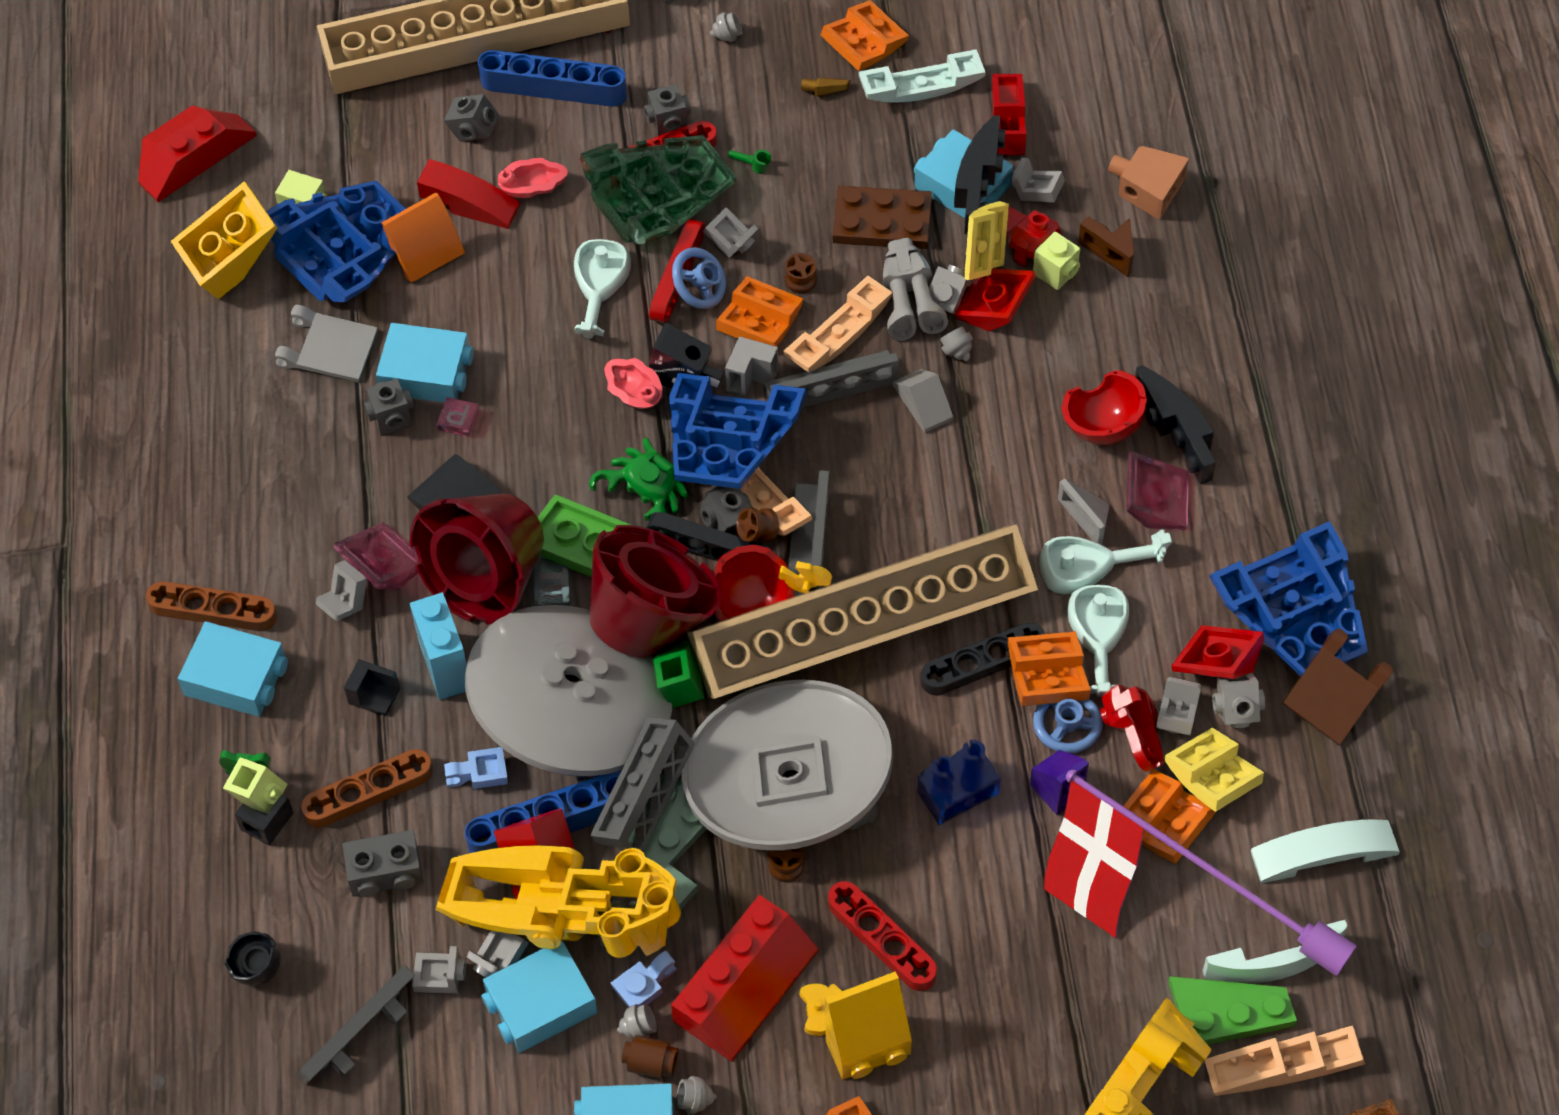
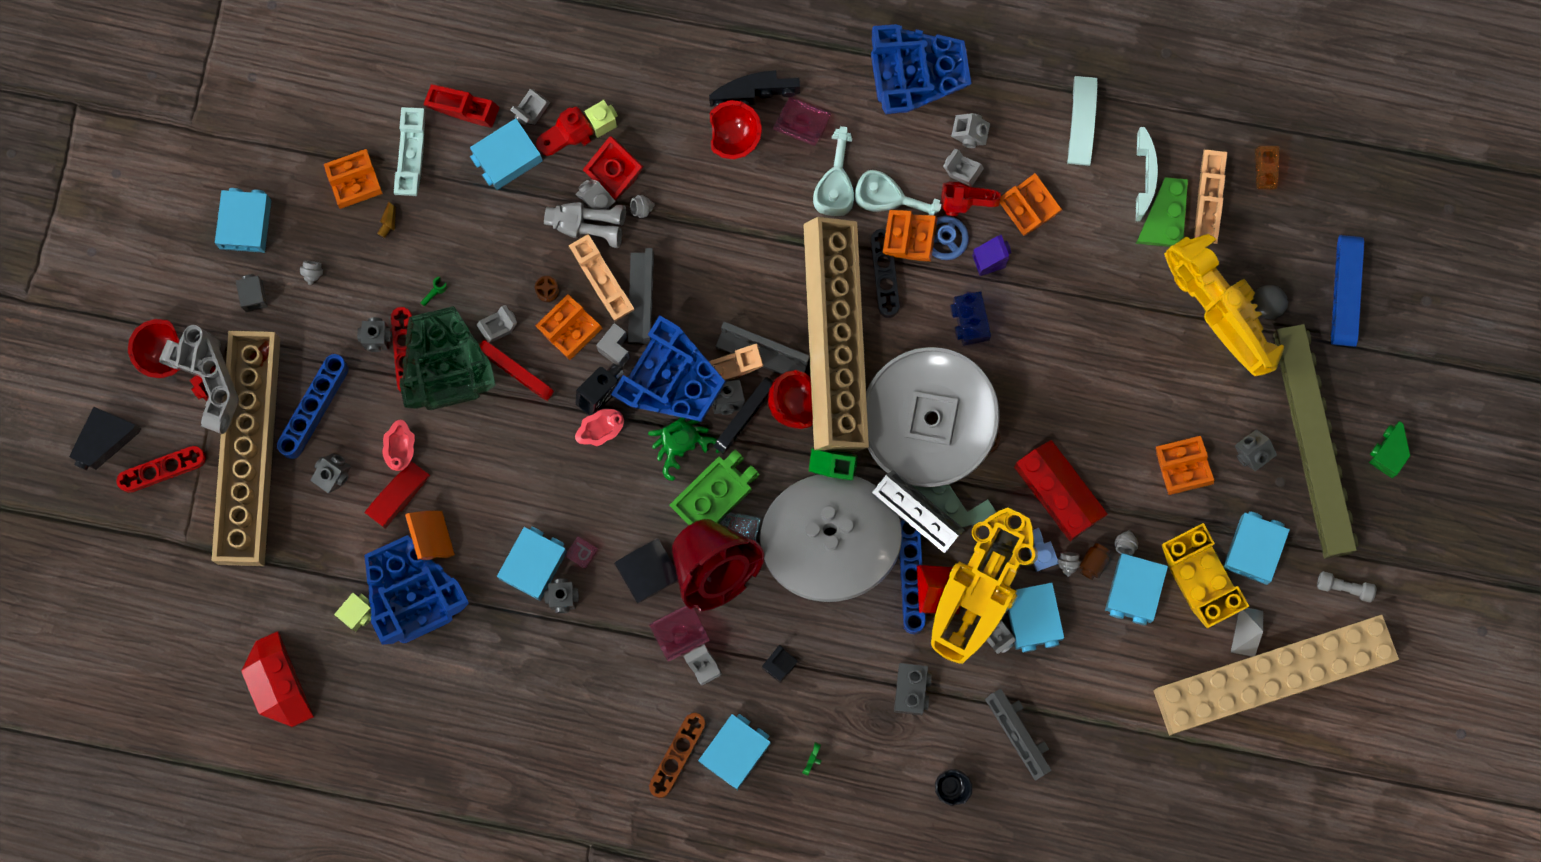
camera: 70 degrees left, 20 degrees up
yellow slope [171,181,277,300] -> none
yellowish green brick [223,757,288,814] -> none
black panel [235,795,294,846] -> none
light grey flag [275,305,378,383] -> none
dark orange beam [301,749,433,828] -> none
medium azure brick [410,592,467,700] -> none
light grey bracket [412,946,466,994] -> none
light blue plate [444,747,508,789] -> none
light aqua piece [574,239,631,338] -> none
dark red cone [590,525,722,658] -> none
medium blue piece [672,247,726,309] -> none
reddish brown wheel [736,508,779,542] -> none
yellow piece [779,561,832,593] -> none
yellow piece [799,984,842,1036] -> none
yellow slope [825,971,912,1080] -> none
red beam [828,881,937,991] -> none
reddish brown plate [833,185,932,249] -> none
light grey slope [893,369,953,433] -> none
black slope [954,115,1006,234] -> none
light yellow slope [964,201,1009,280] -> none
flag [1044,770,1357,976] -> none
light grey slope [1058,478,1110,545] -> none
reddish brown slope [1078,216,1134,277] -> none
nougat torso [1108,146,1189,220] -> none
light yellow slope [1165,728,1264,812] -> none
red slope [1171,625,1265,679] -> none
reddish brown flag [1282,628,1393,745] -> none

